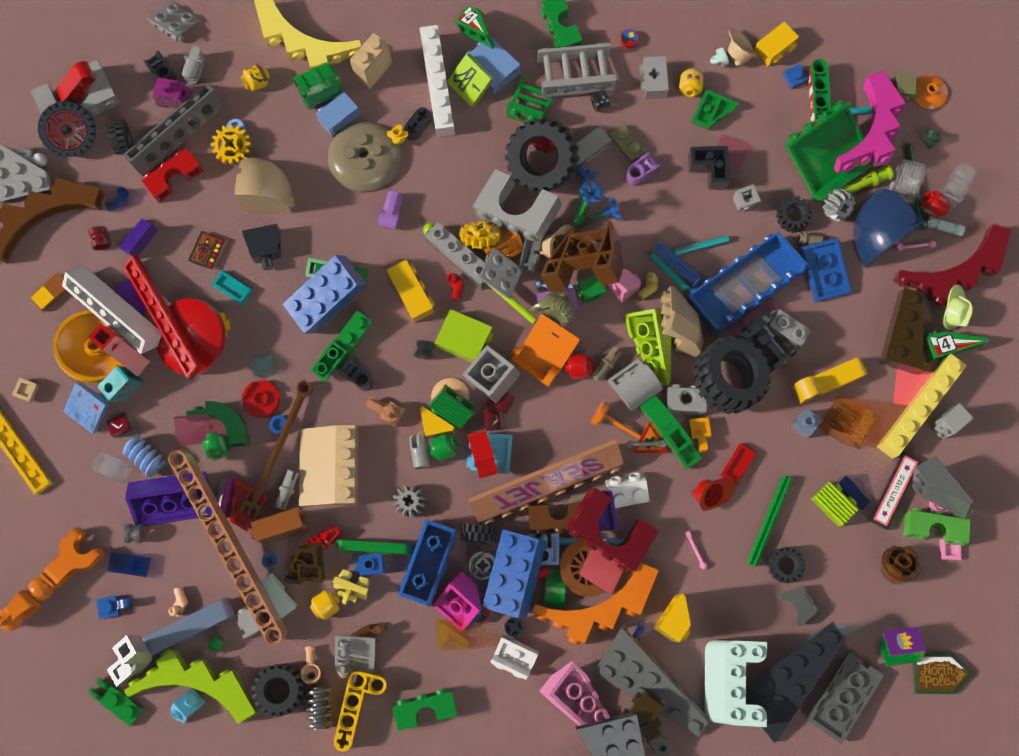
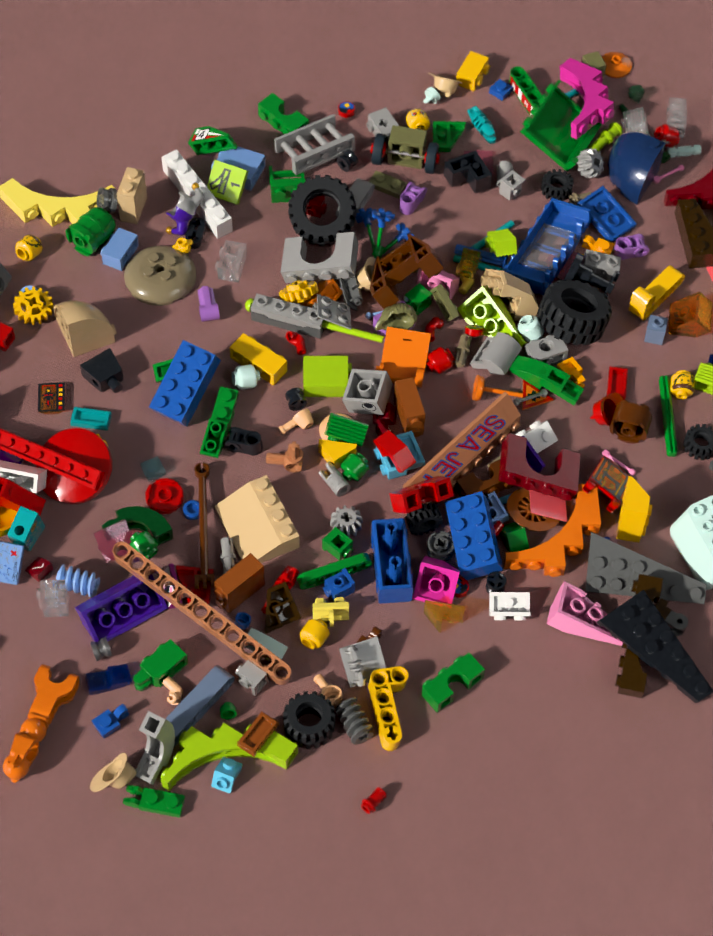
camera: 30 degrees left, 20 degrees down
none -> tan piece [90,753,136,792]
none -> dark grey wheel [97,187,118,213]
none -> green hinge [133,639,188,691]
none -> piece [166,183,205,236]
none -> clear brick [215,240,247,282]
none -> light aqua head [231,364,260,390]
none -> dark orange tile [237,712,279,757]
none -> light nougat bar [278,408,314,435]
none -> green brick [322,527,353,560]
none -> olive brick [370,125,441,174]
none -> red arch [389,476,454,514]
none -> dark orange brick [394,377,425,438]
none -> red arm [425,317,444,342]
none -> olive plate [430,284,459,322]
none -> clear yellow slope [455,247,482,279]
none -> red tile [465,325,484,337]
none -> teal hinge [467,106,496,144]
none -> lime brick [485,229,517,257]
none -> light grey cone [496,161,513,187]
none -> light aqua head [517,315,545,342]
none -> light orange plate [581,235,615,255]
none -> flag [582,455,629,513]
none -> reddish brown brick [610,400,652,444]
none -> medium lavender piece [613,234,649,260]
none -> yellow head [670,370,695,399]

